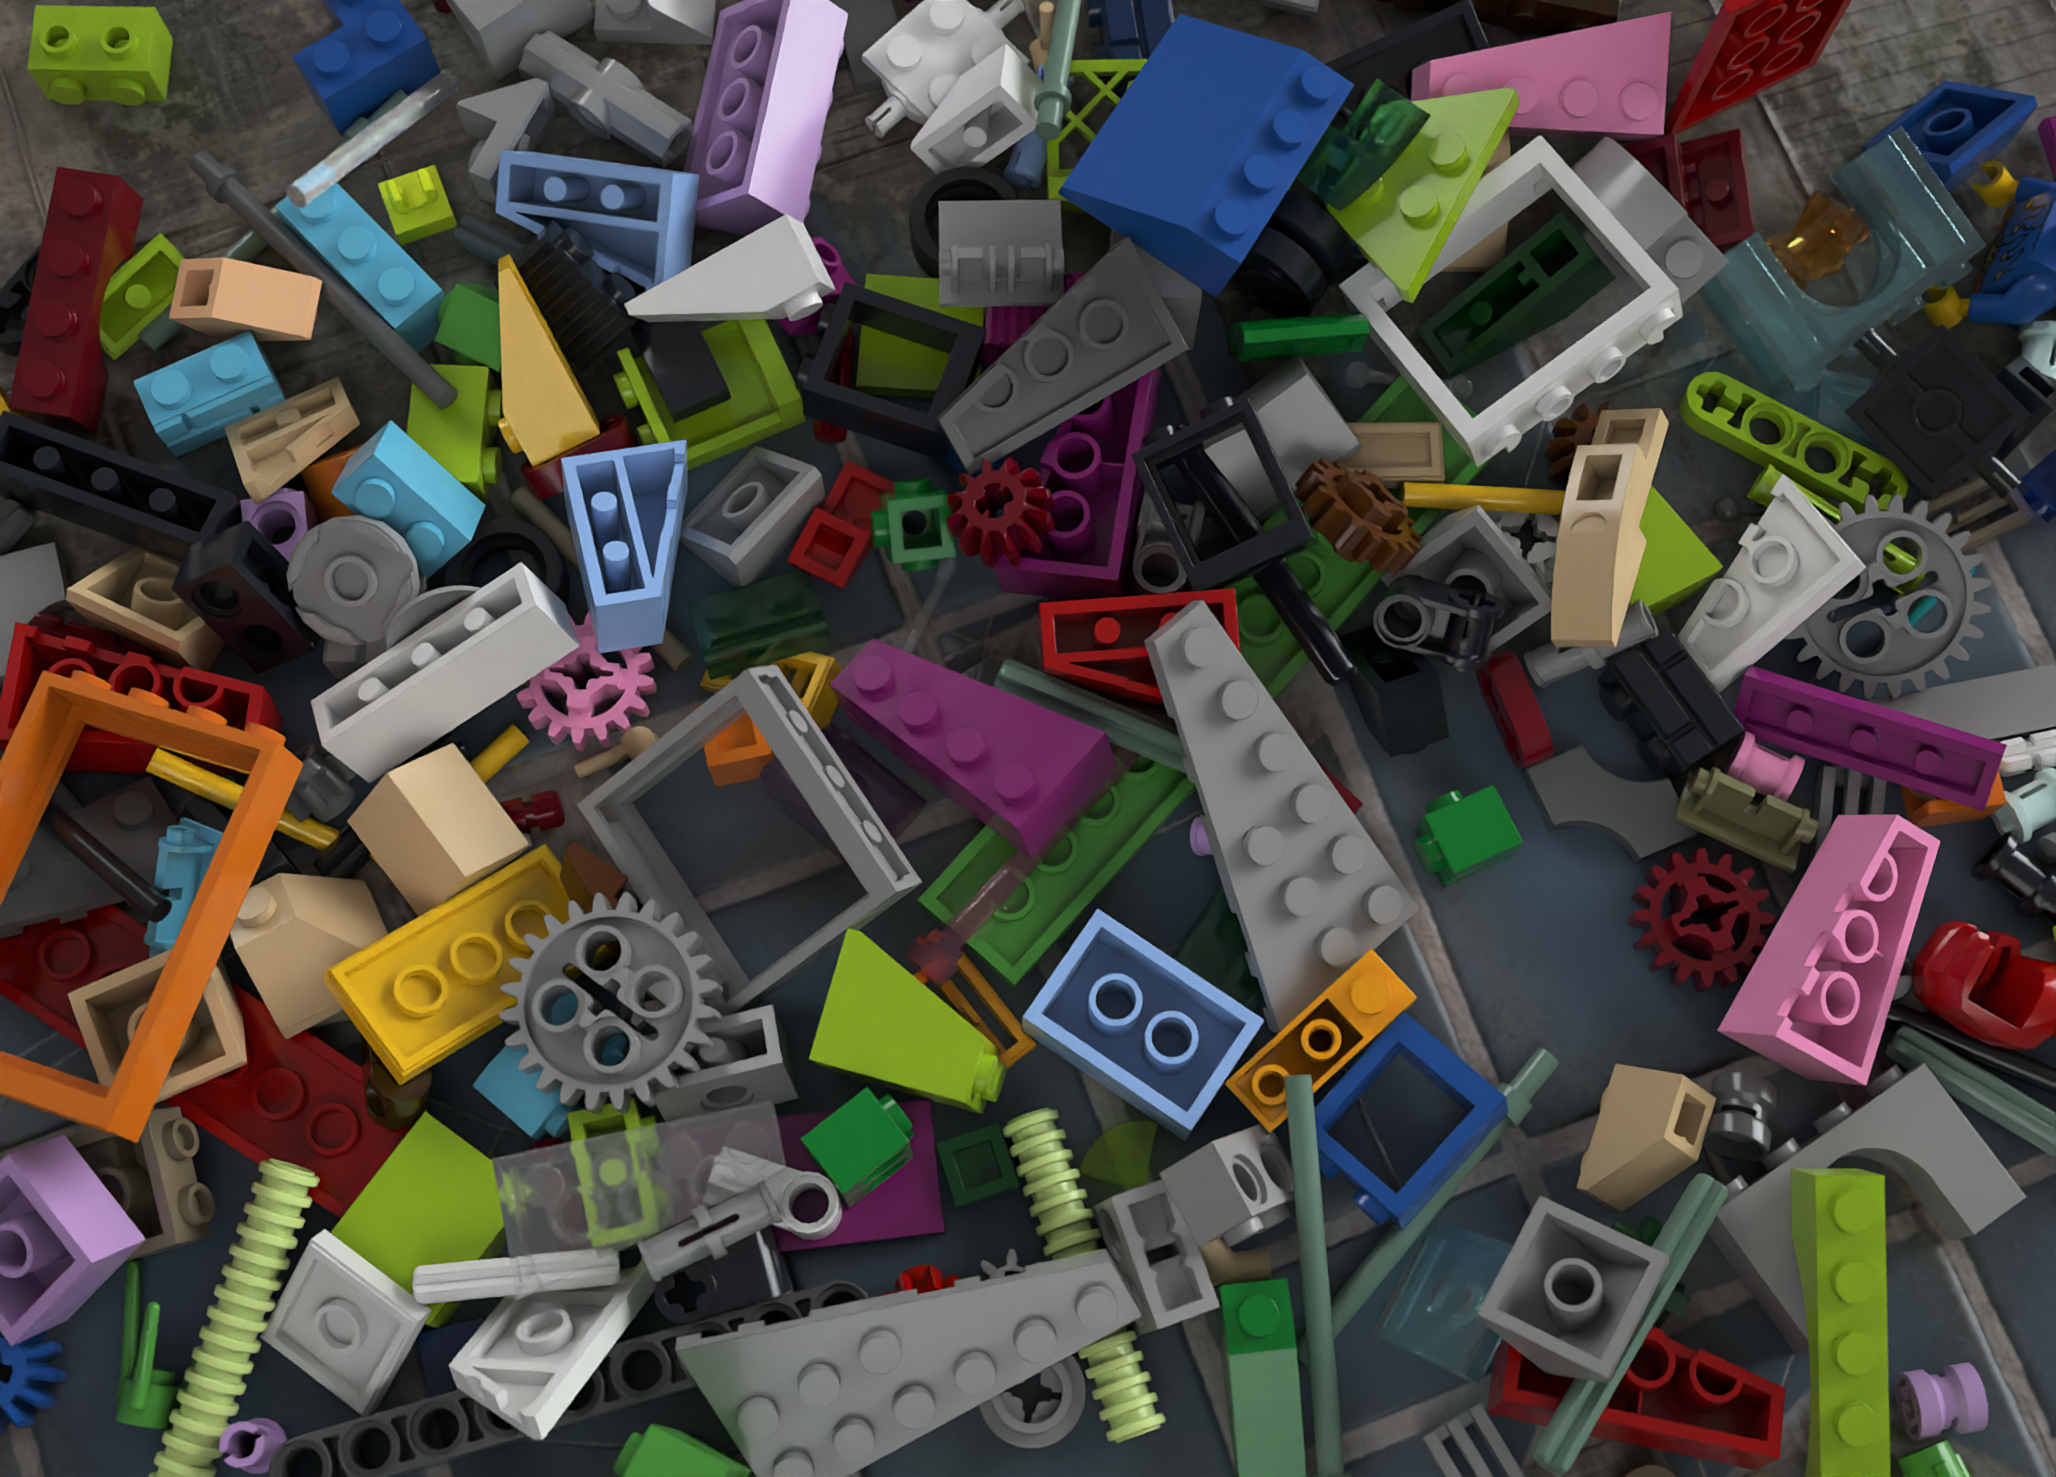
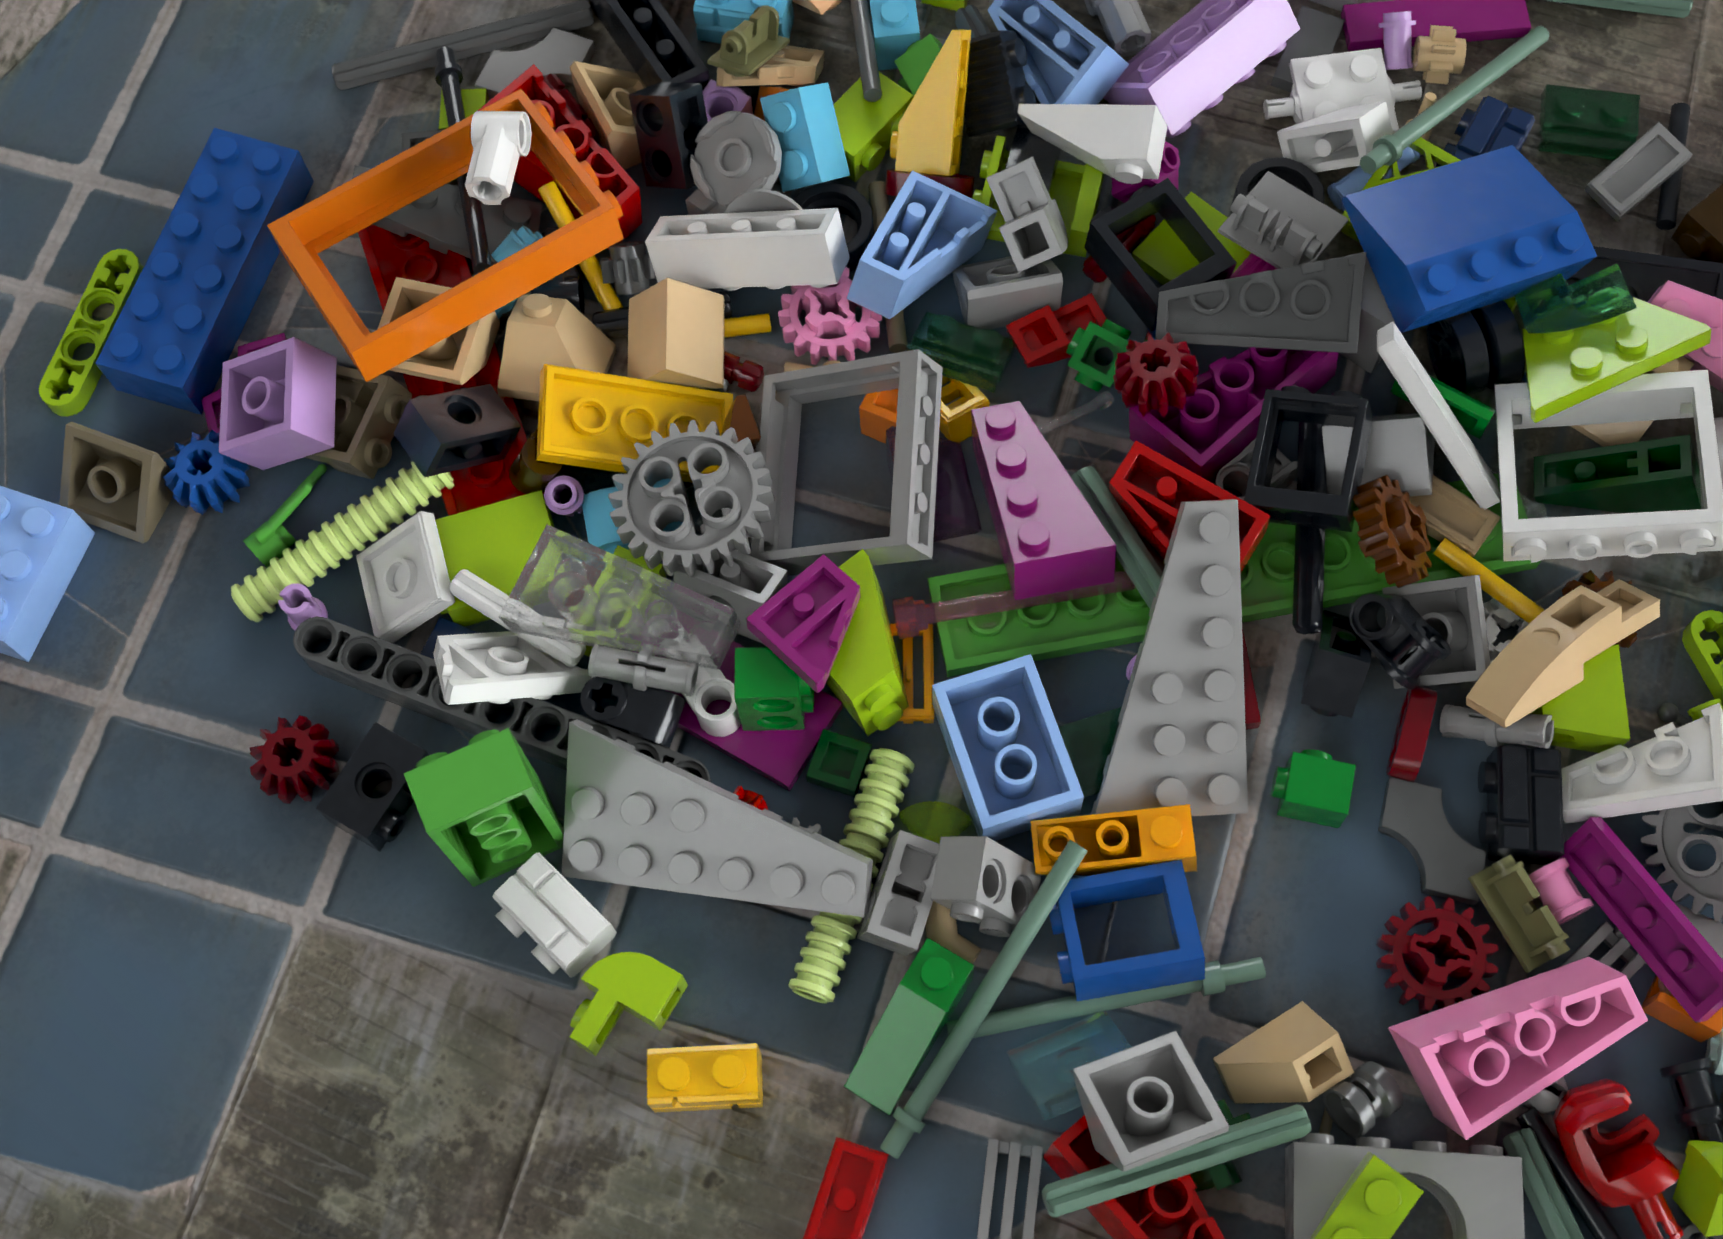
camera: 45 degrees right, 5 degrees down
light grey gear [979,1355,1086,1448] -> none
none -> black brick [393,384,521,477]
none -> white piece [465,111,532,205]
none -> lavender pin [544,475,585,517]
none -> olive hinge [707,5,790,77]
none -> magenta wing [746,554,860,693]
none -> light grey brick [986,156,1068,273]
none -> white tile [1376,321,1501,510]

